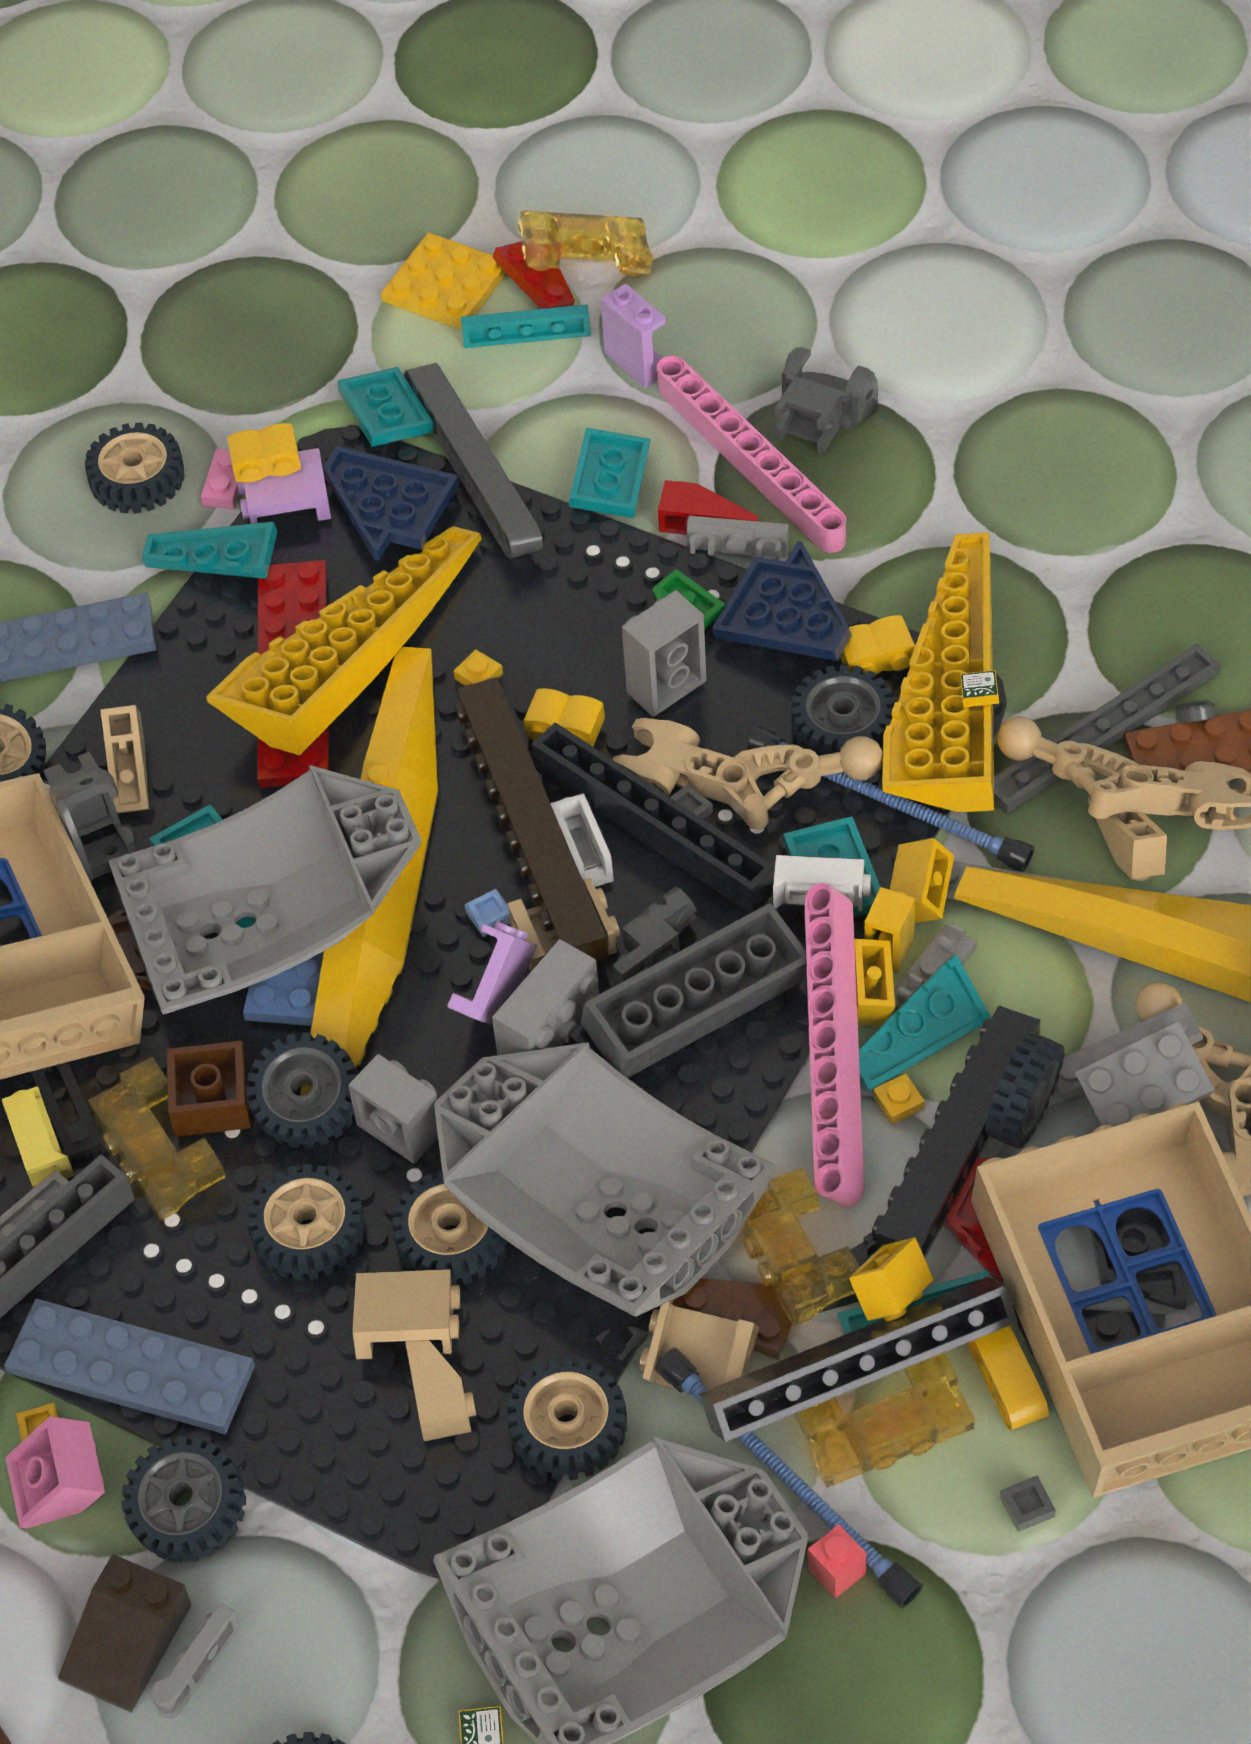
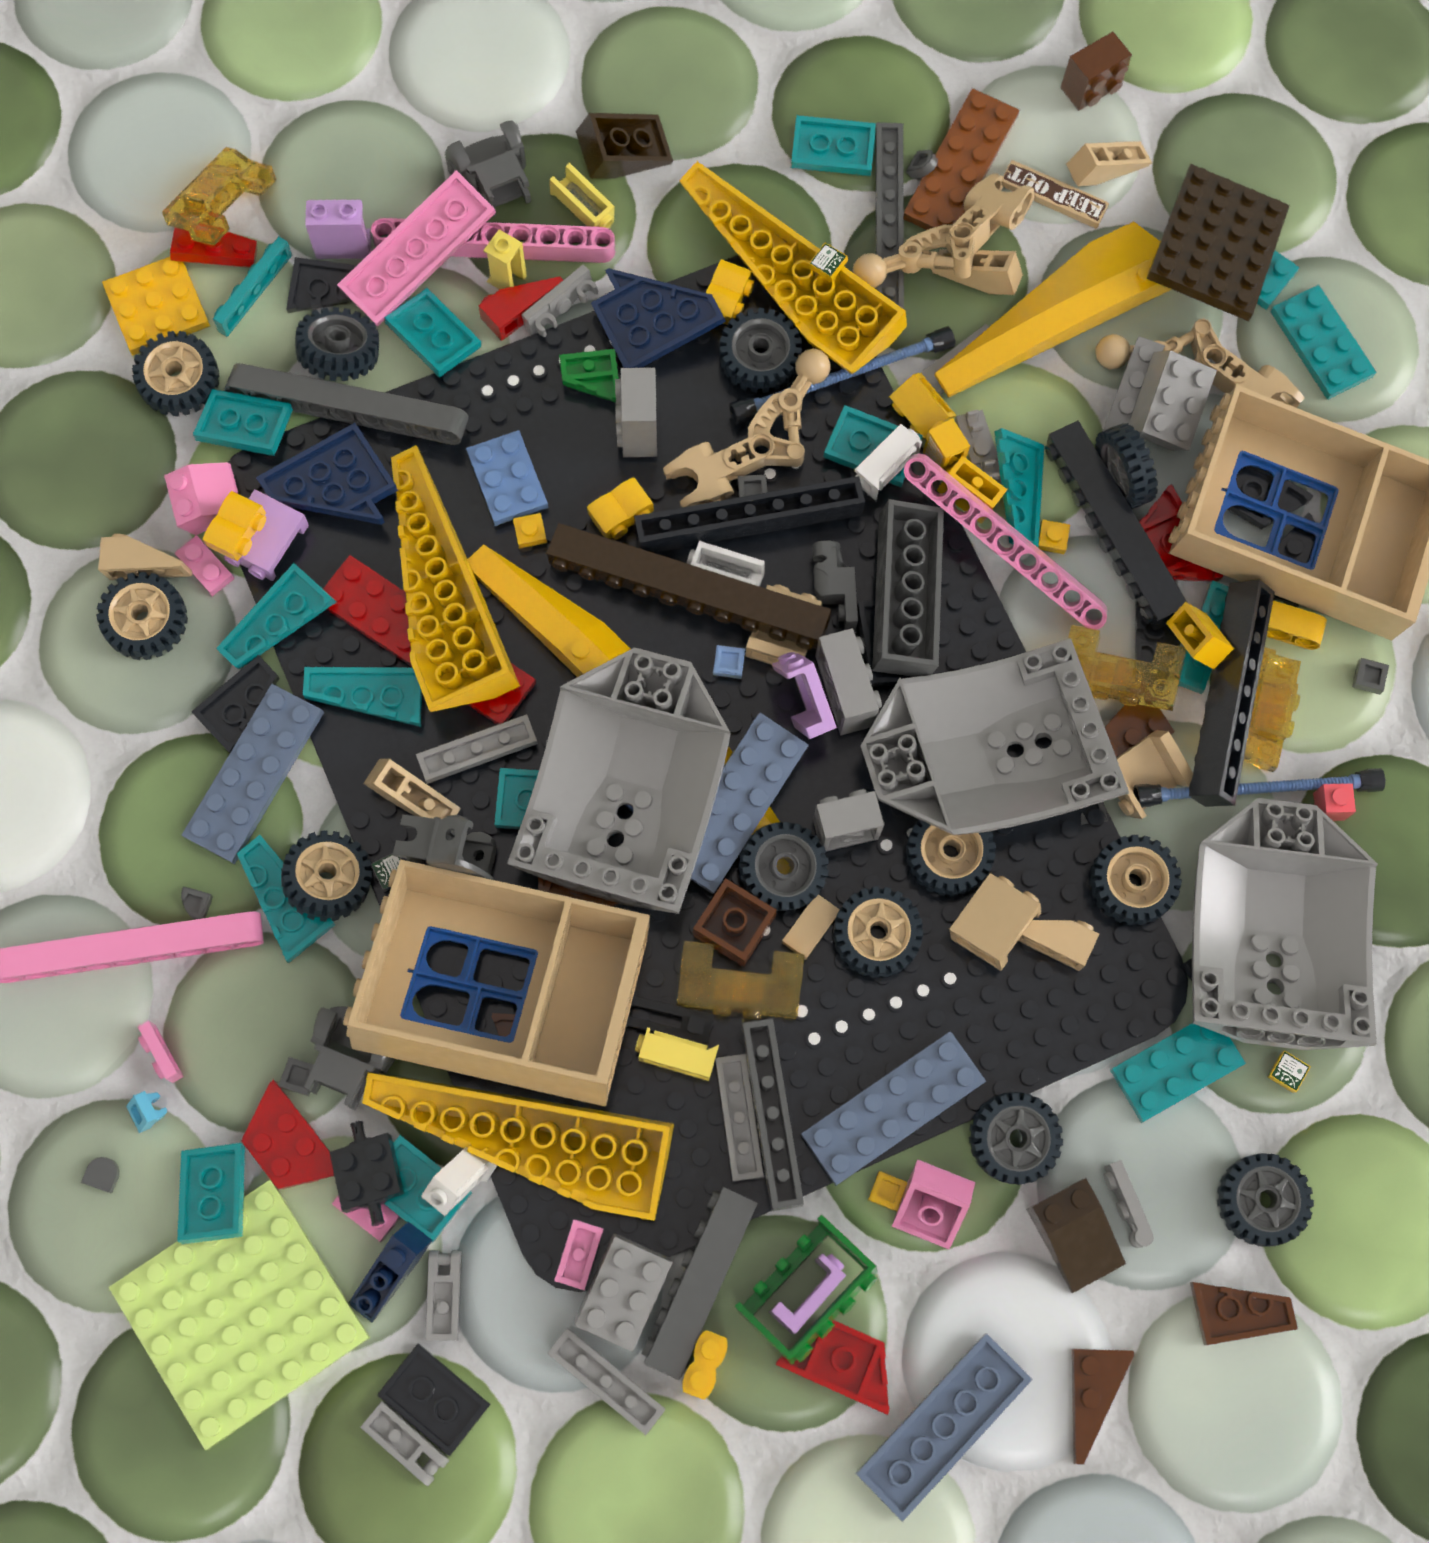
camera: 60 degrees left, 20 degrees up
none -> tan slope [98,534,192,580]
none -> wheel [132,331,220,416]
none -> bright pink slope [164,462,238,536]
none -> black wing [191,655,280,754]
none -> black wing [286,257,357,313]
none -> black wheel [295,307,379,381]
none -> teal wing [303,667,422,727]
none -> bright pink plate [337,170,496,327]
none -> light grey plate [416,714,538,784]
none -> medium blue plate [466,430,548,526]
none -> light yellow window [483,229,527,290]
none -> light yellow window [550,163,615,229]
none -> dark brown slope [576,113,673,179]
none -> sand blue plate [691,712,808,894]
none -> tan tile [782,895,840,960]
none -> teal plate [791,115,876,176]
none -> teal plate [1110,1023,1246,1123]

